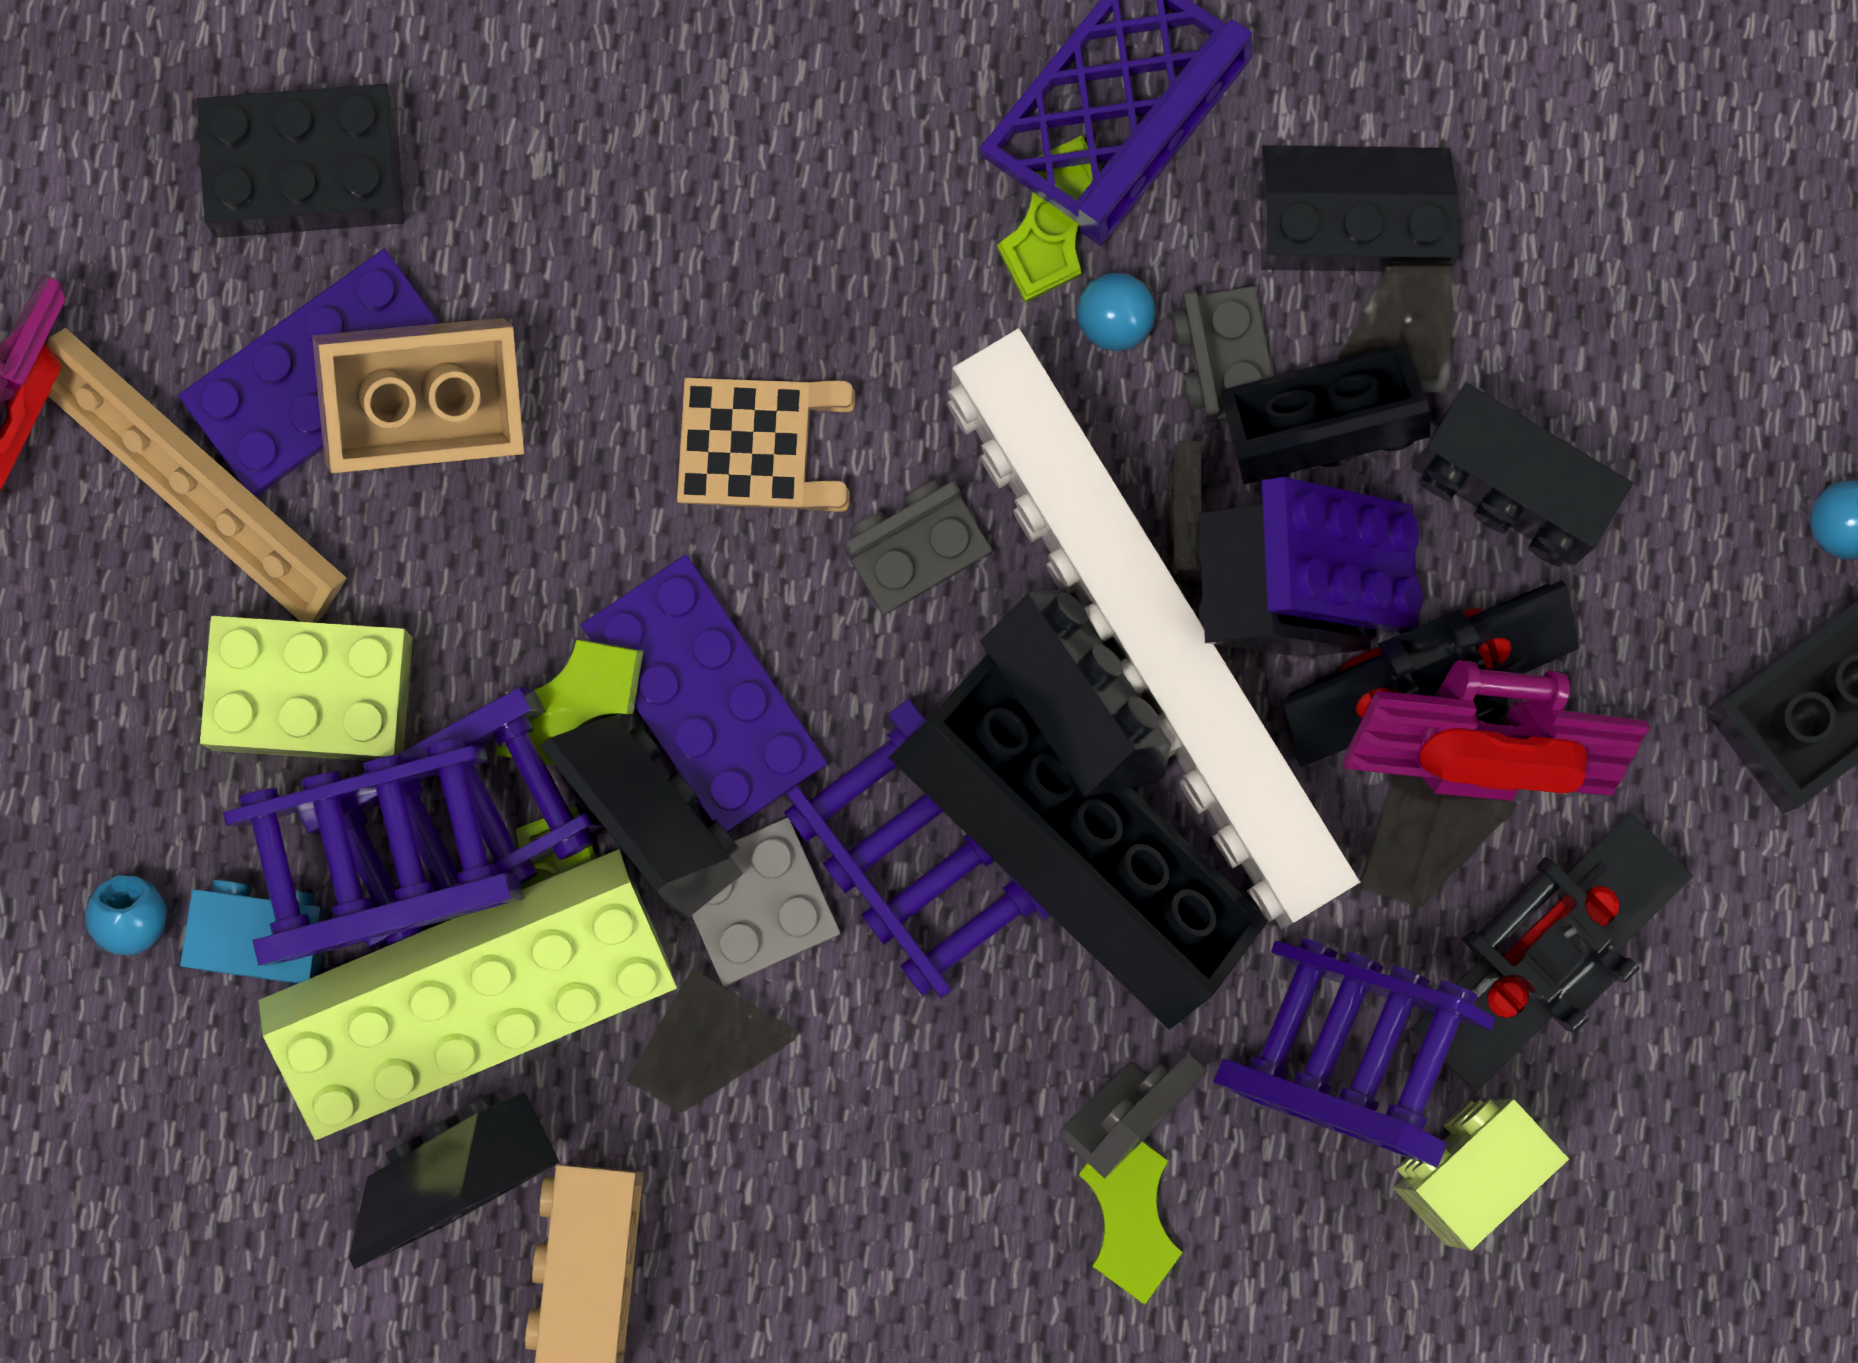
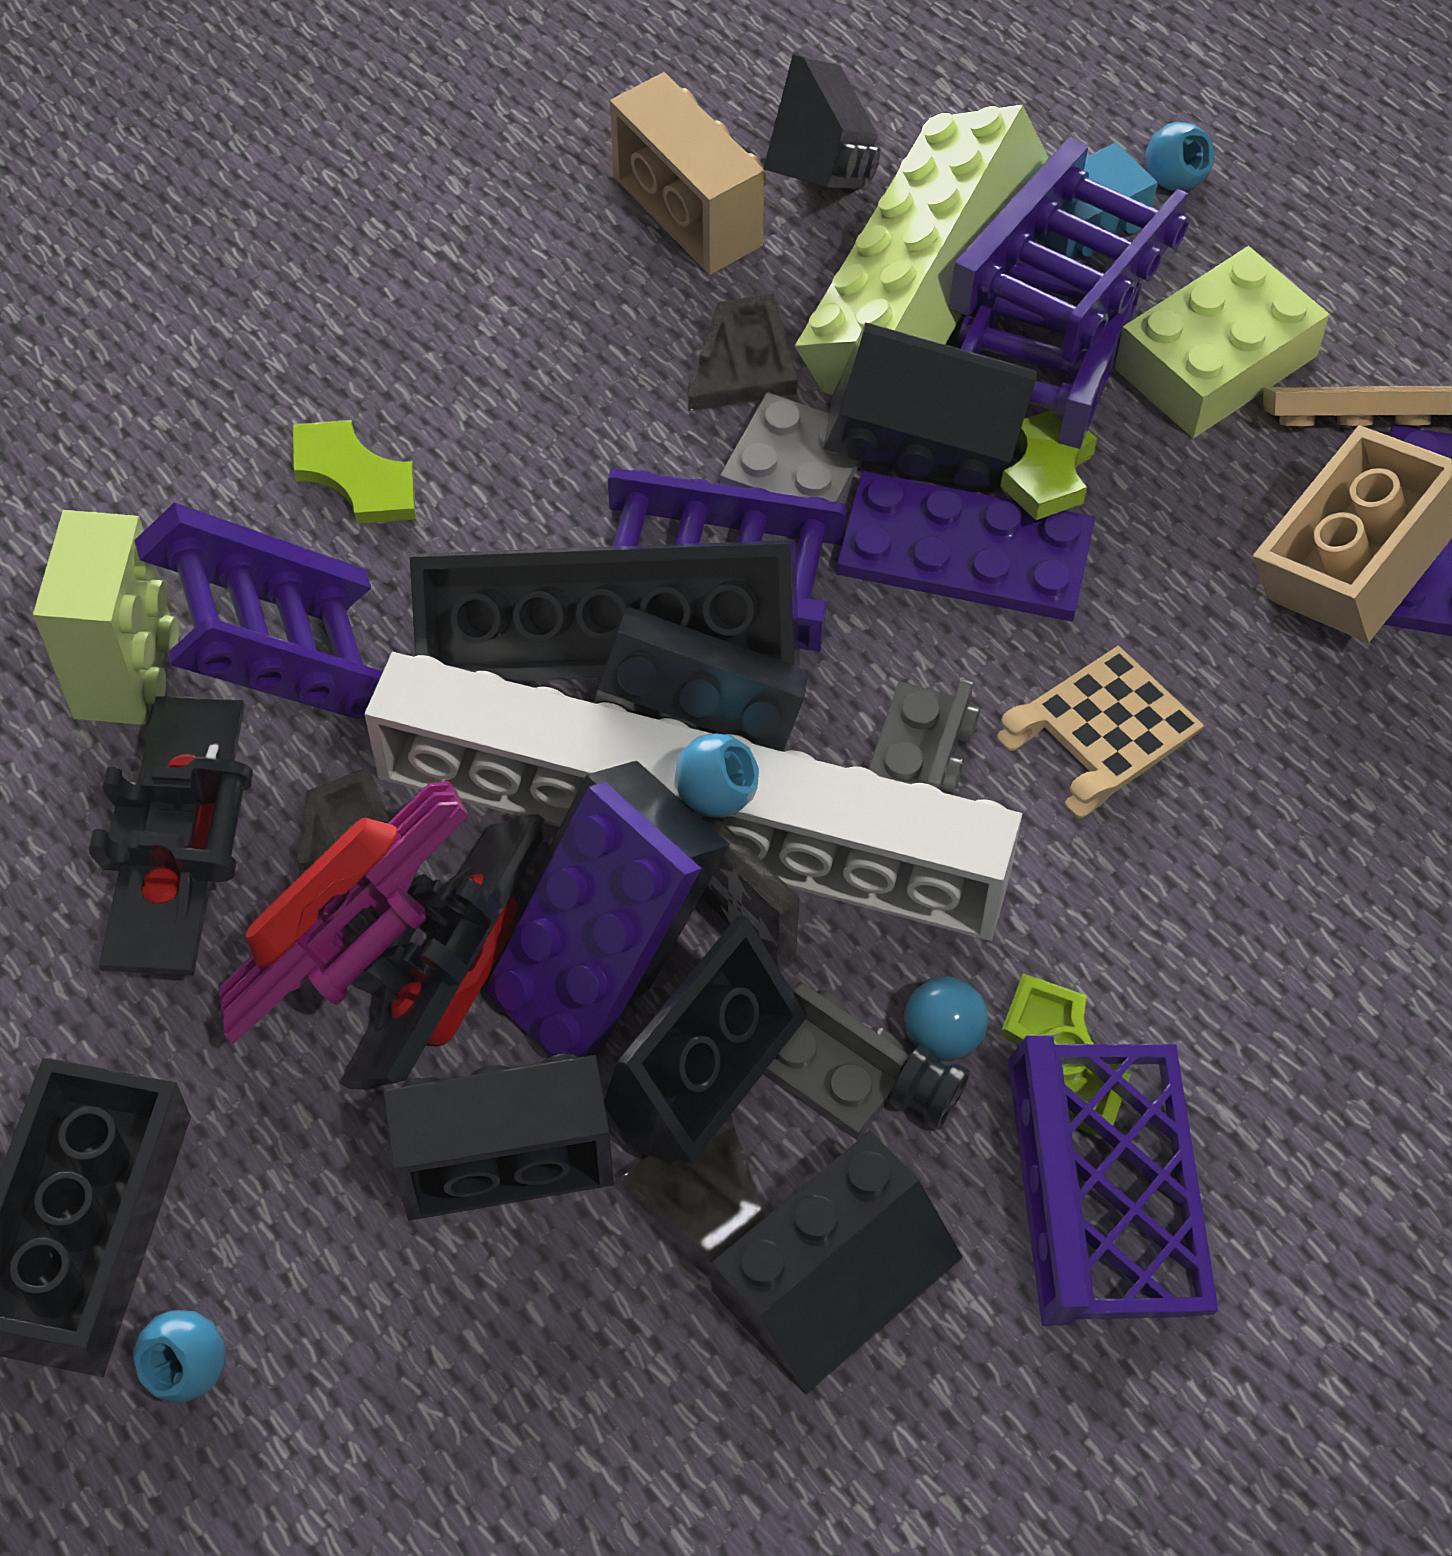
camera: 140 degrees right, 25 degrees down
dark grey bracket [1059,1053,1207,1179] -> none
none -> dark azure piece [674,734,759,818]
none -> black wheel [889,1044,970,1130]

